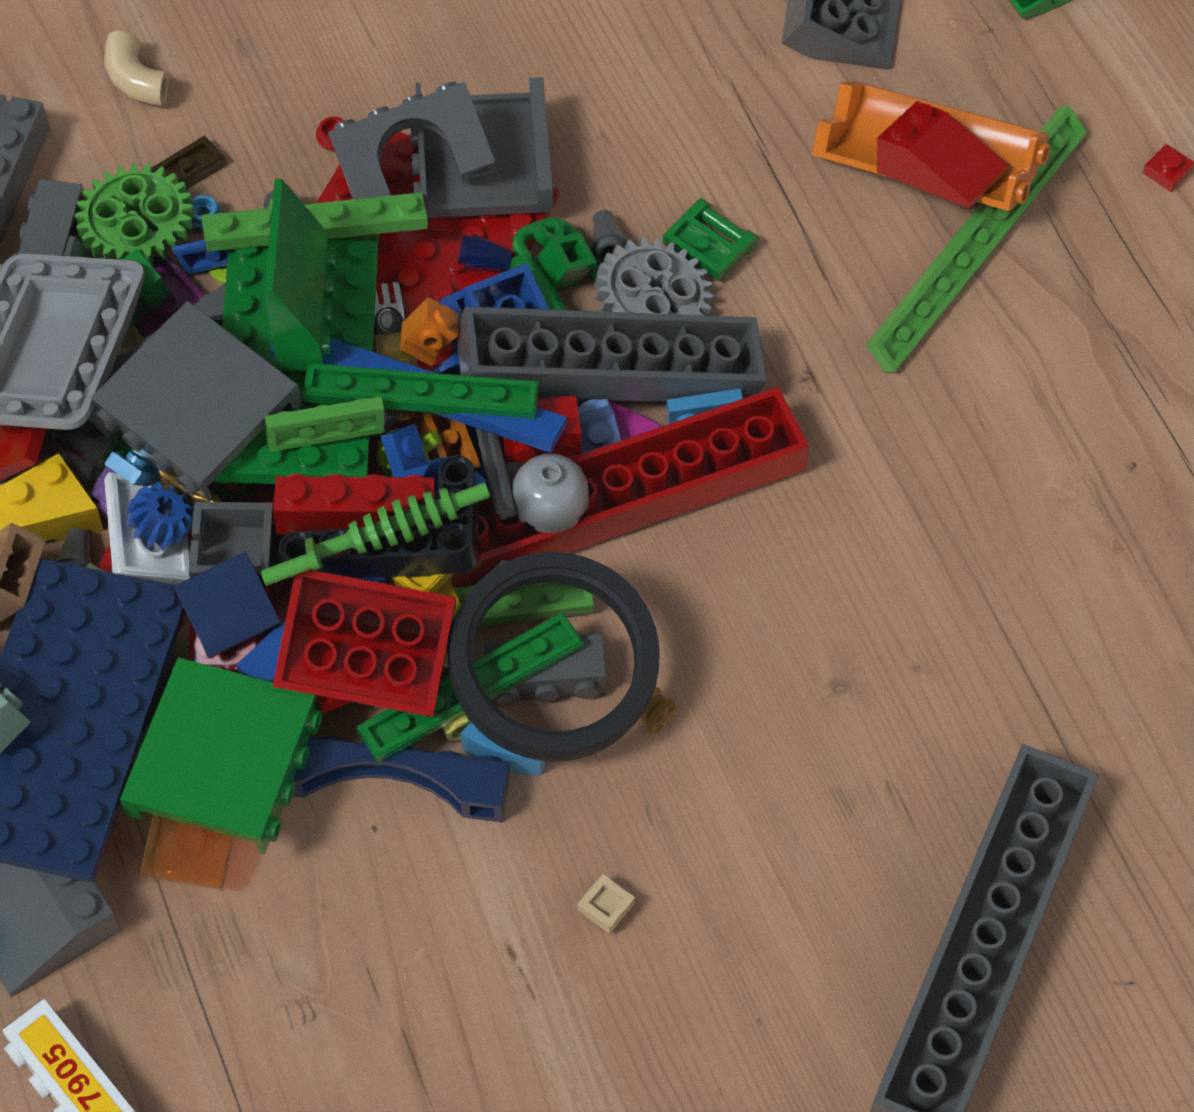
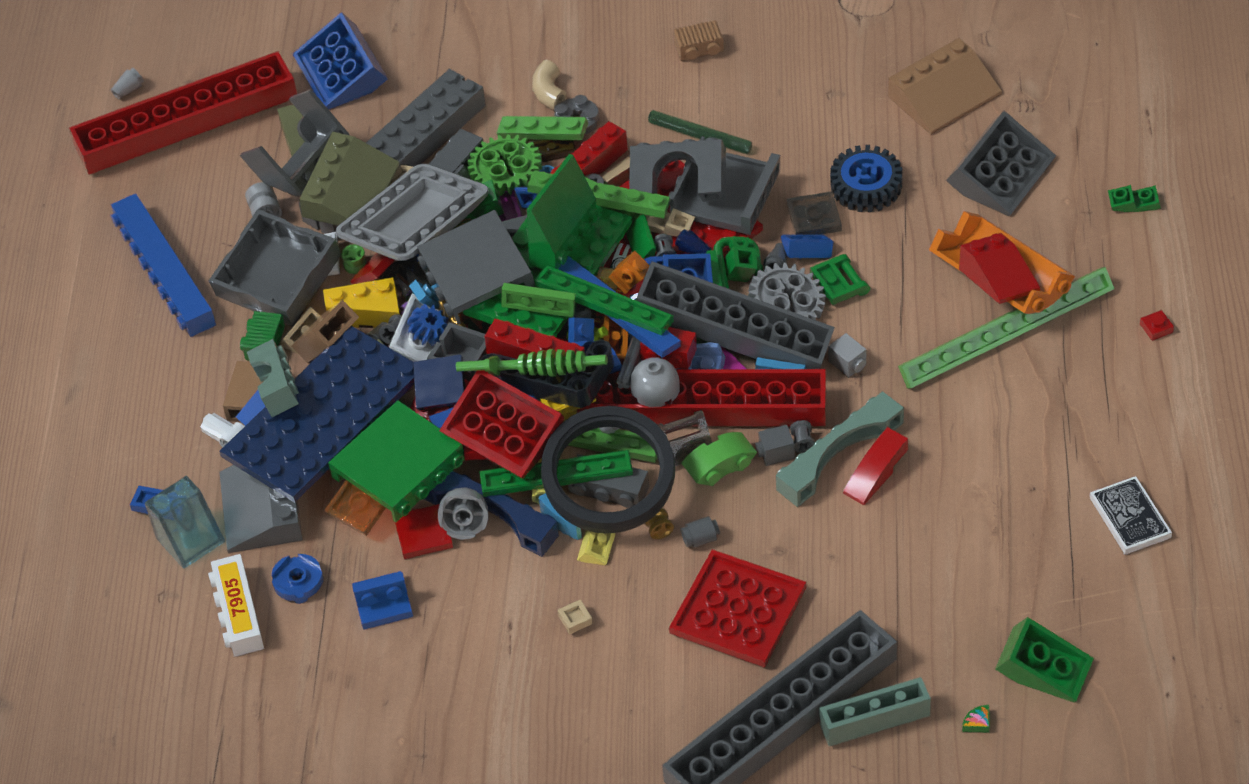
camera: 30 degrees right, 10 degrees down
none -> blue plate [271,554,324,604]
none -> blue bracket [352,571,413,630]
none -> dark grey bush [379,314,402,344]
none -> red tile [395,504,453,559]
none -> light grey cylinder [438,488,489,540]
none -> bright green plate [497,116,588,140]
none -> red brick [550,121,628,176]
none -> flat silver plate [554,95,599,135]
none -> light yellow slope [577,530,616,565]
none -> tan slope [600,156,630,187]
none -> green slope [626,214,656,259]
none -> tan slope [645,208,695,237]
none -> clear green axle [648,110,752,154]
none -> dark grey bush [653,234,677,256]
none -> clear smoke plate [657,410,712,466]
none -> red plate [669,549,807,668]
none -> dark grey brick [680,516,720,548]
none -> bright green brick [682,432,757,486]
none -> dark grey brick [755,425,795,466]
none -> sand green arch [776,391,904,507]
none -> blue slope [781,235,833,258]
none -> clear smoke plate [787,191,842,235]
none -> dark grey bush [790,420,815,453]
none -> sand green brick [819,677,931,747]
none -> light grey brick [828,333,866,378]
none -> black wheel [830,145,903,213]
none -> red slope [843,427,908,505]

